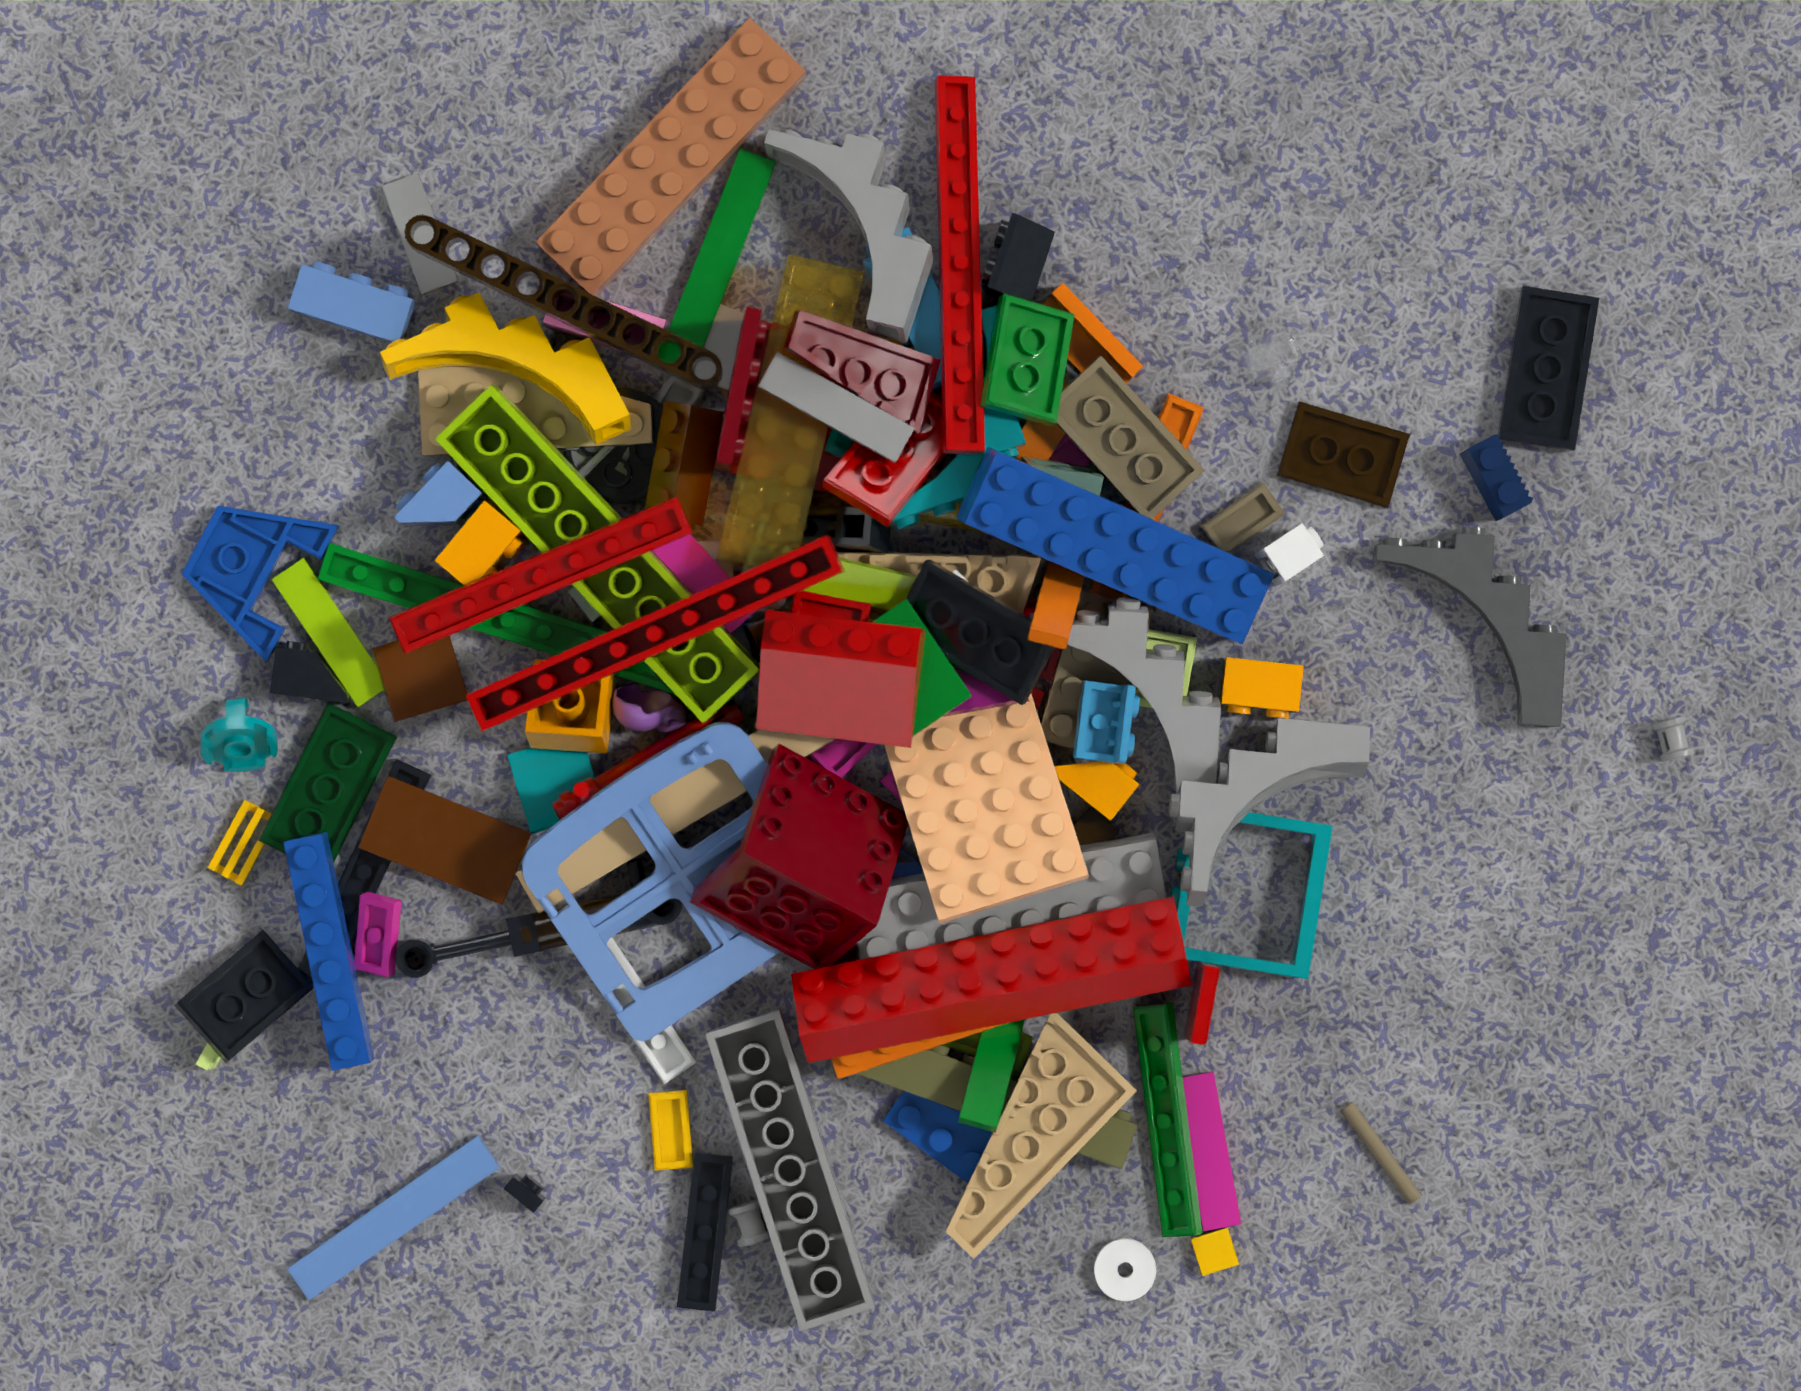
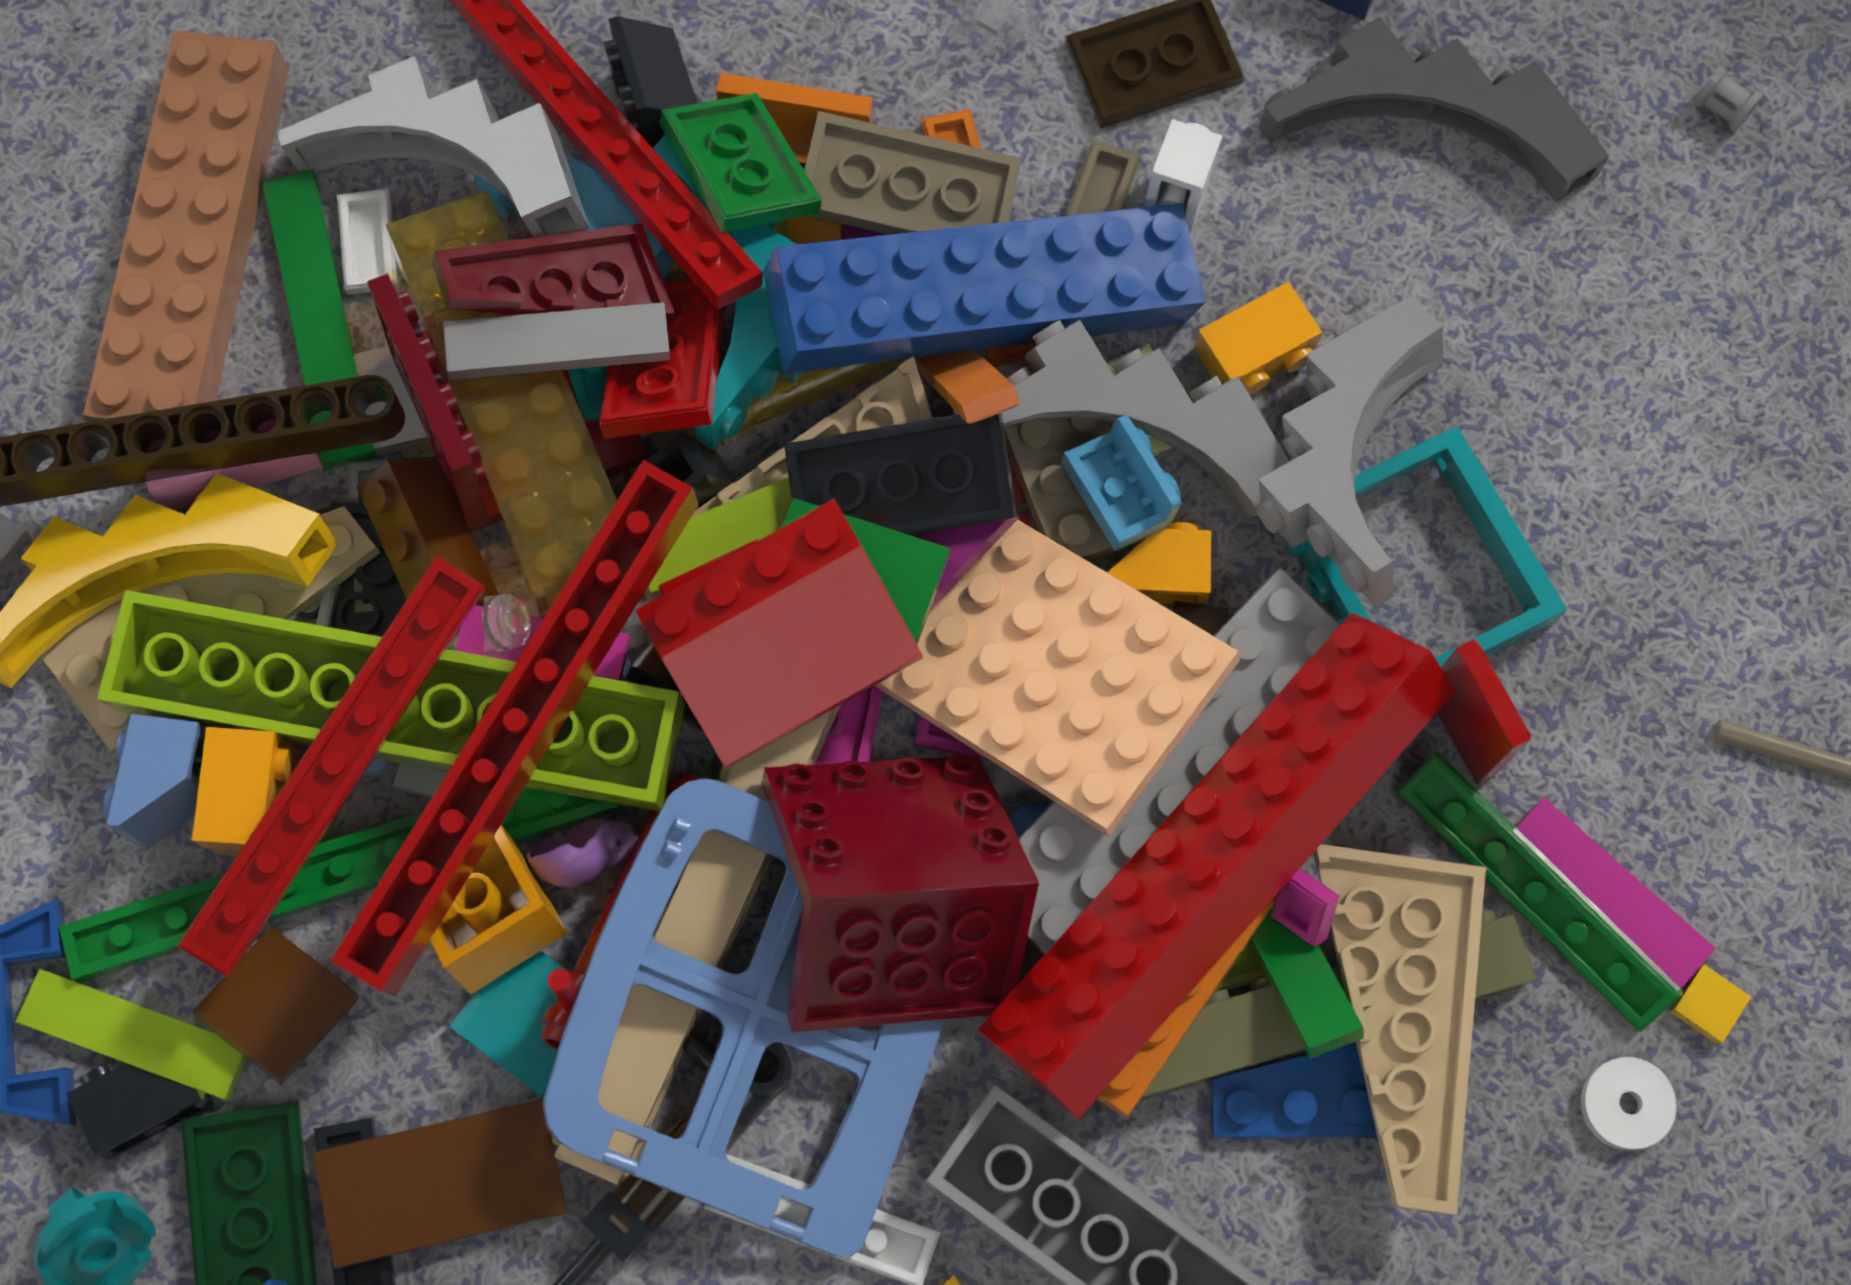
camera: 40 degrees left, 15 degrees down
none -> white tile [337,188,400,295]
none -> clear plate [482,593,531,655]
none -> dark pink tile [1271,869,1340,947]

